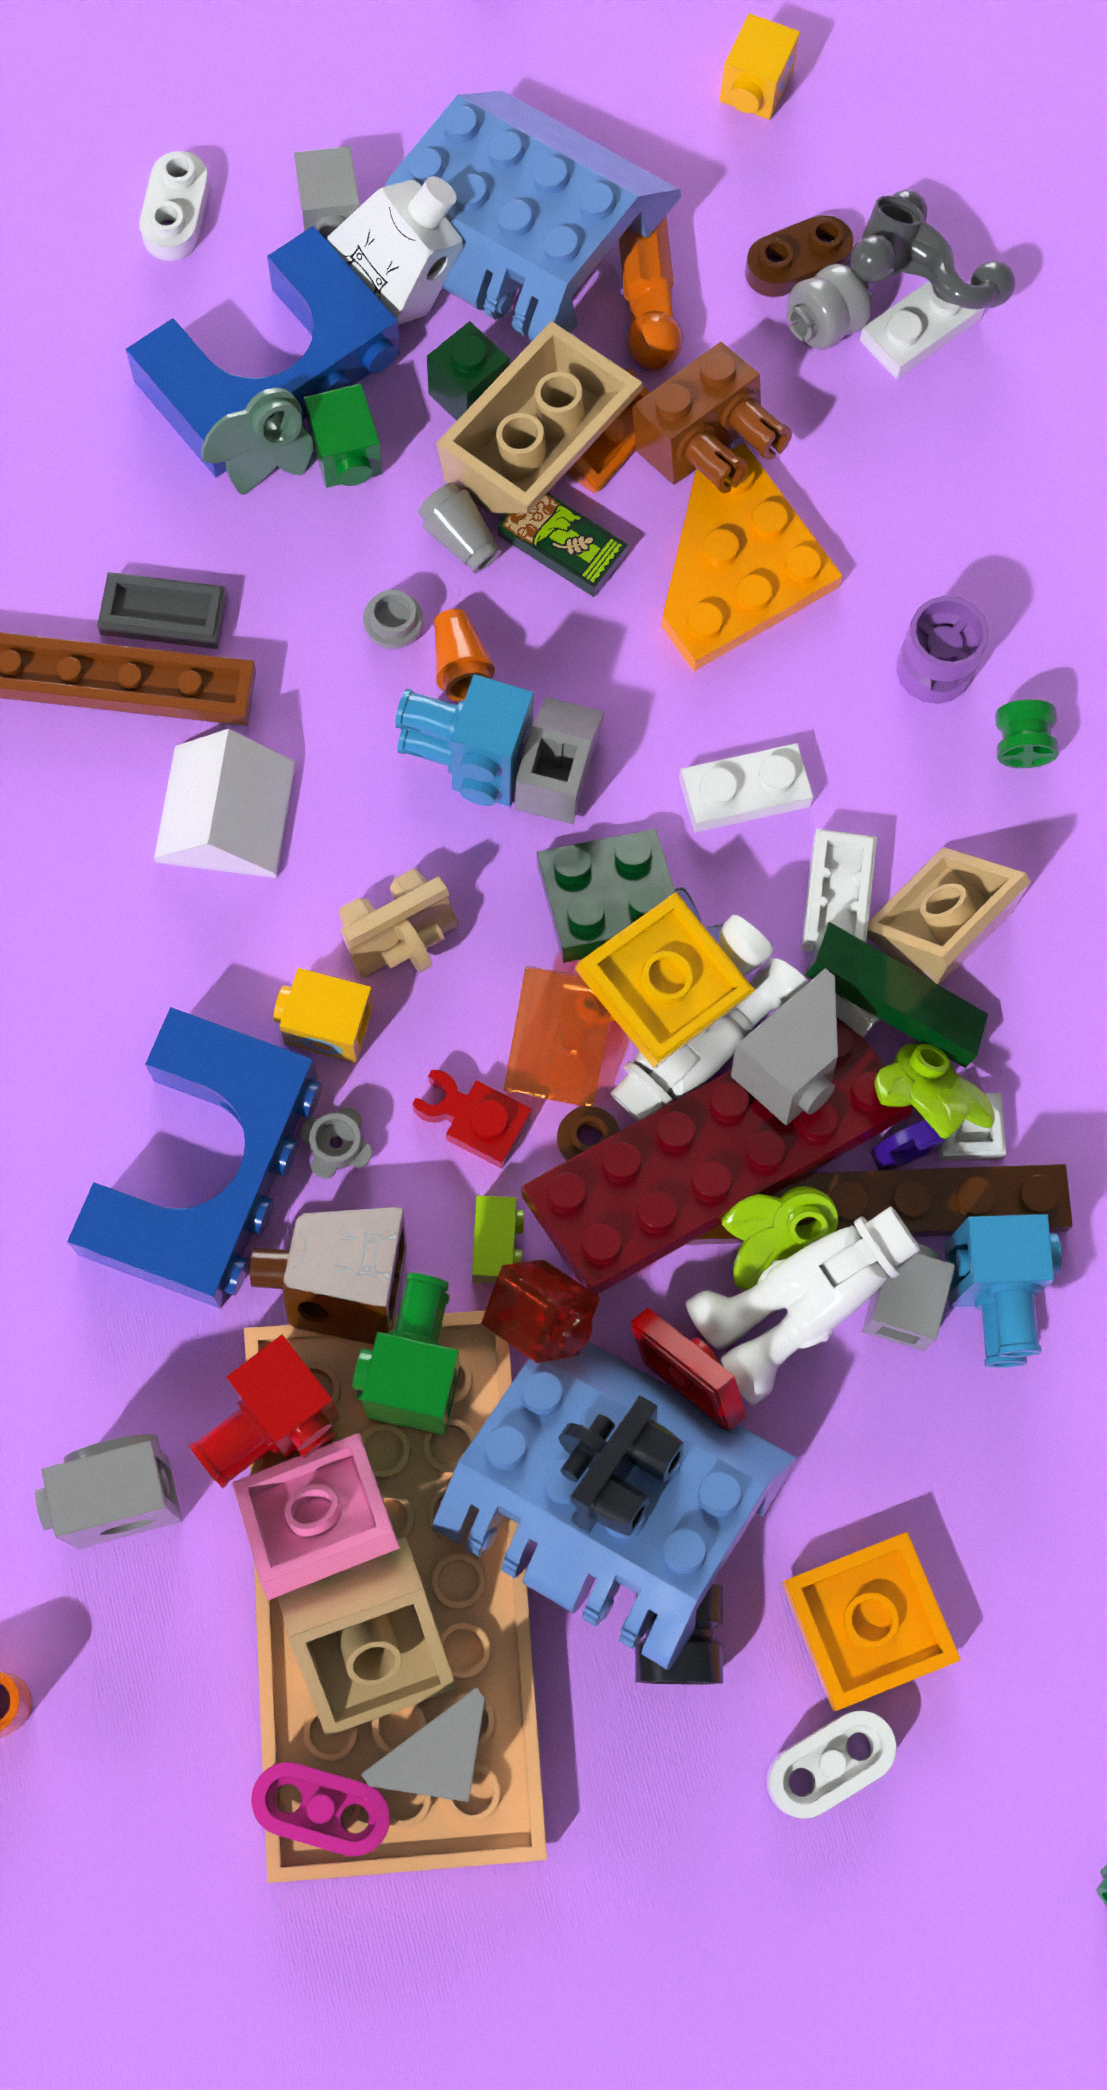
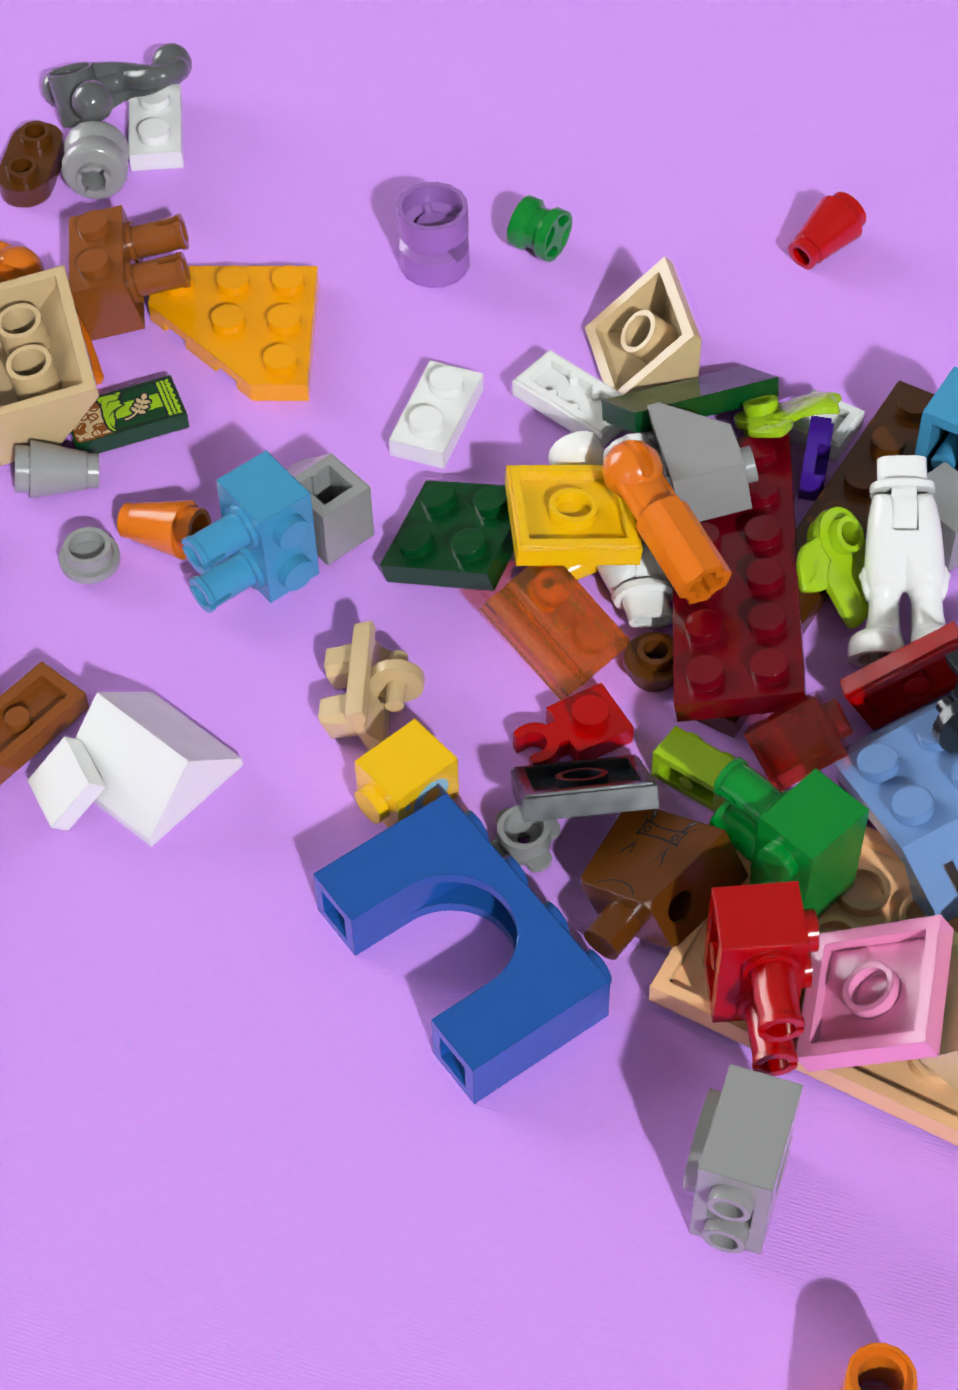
camera: 50 degrees left, 20 degrees down
none -> white tile [27,736,106,831]
none -> tile [510,754,659,822]
none -> orange piece [602,440,732,605]

